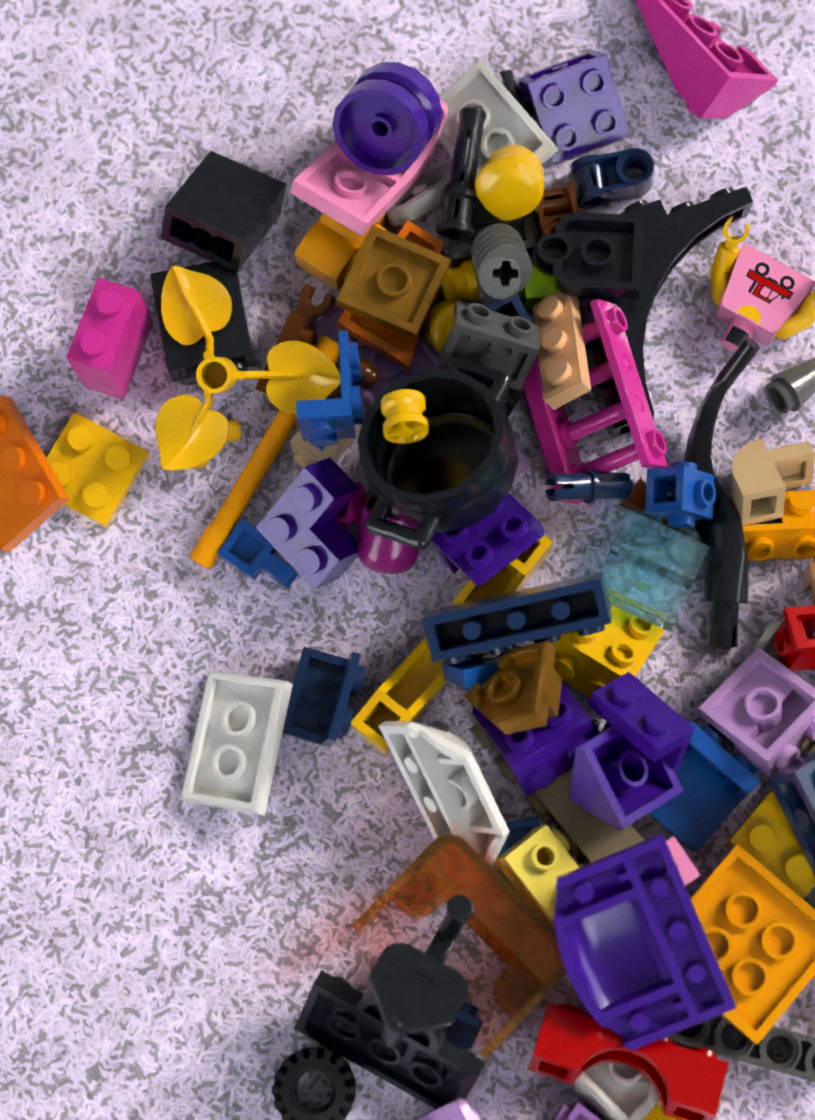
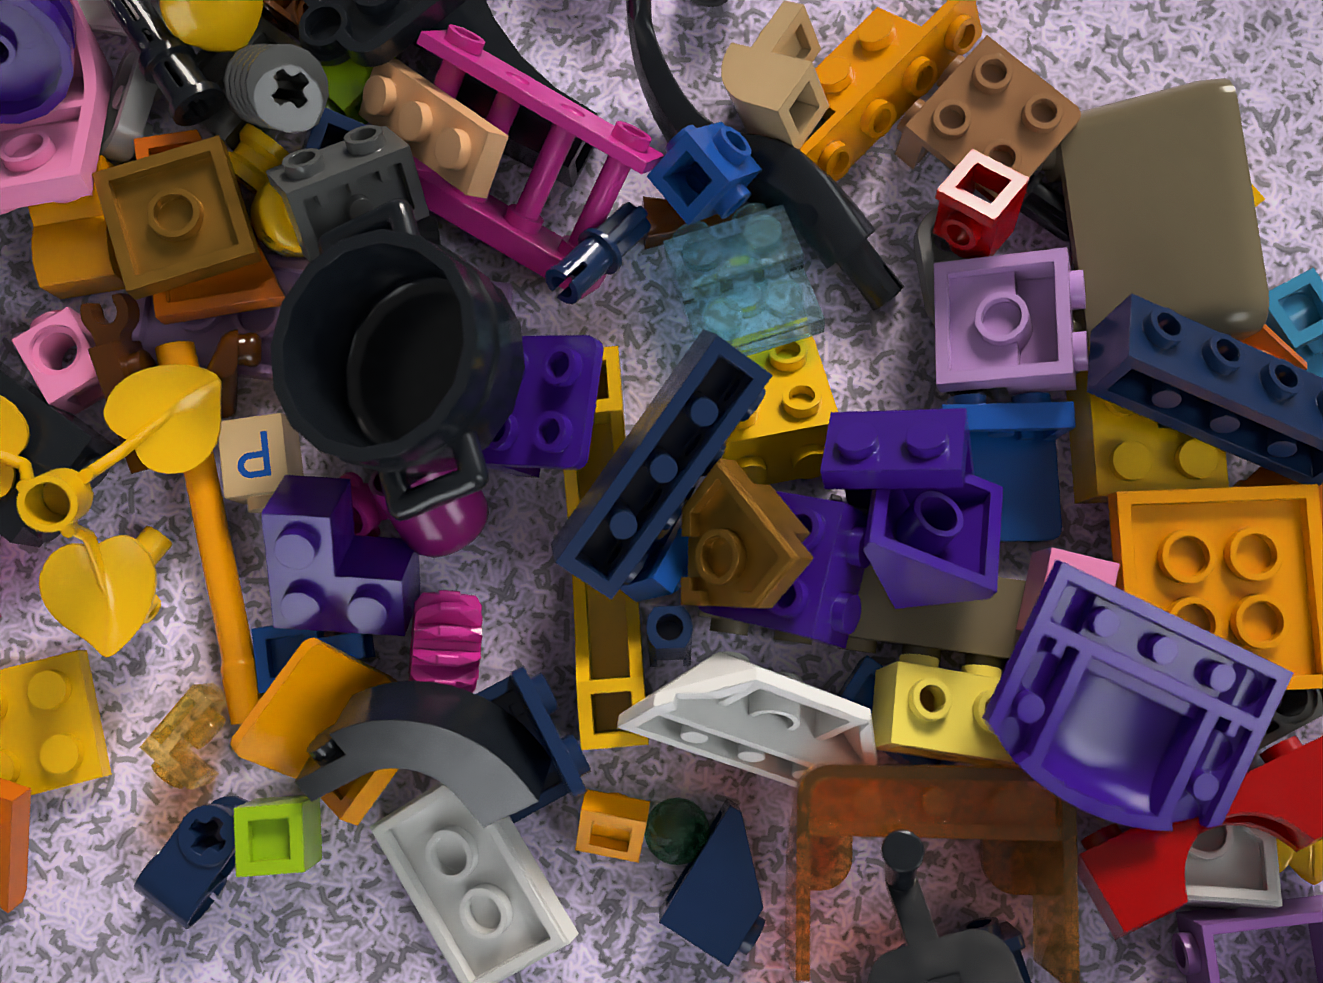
camera: 50 degrees left, 5 degrees up
blue bracket [296,330,363,446] -> none
yellow wheel [381,389,429,444] -> none
none -> bright pink brick [12,307,104,415]
none -> dark blue piece [134,796,249,929]
none -> clear yellow bracket [139,683,227,790]
none -> light orange bracket [230,638,399,826]
none -> lime panel [234,795,322,877]
none -> black arch [295,681,552,828]
none -> dark pink gear [408,590,483,693]
none -> light orange plate [575,789,651,863]
none -> clear green plate [645,797,710,865]
none -> dark blue bar [646,606,693,667]
none -> dark blue slope [659,798,766,967]

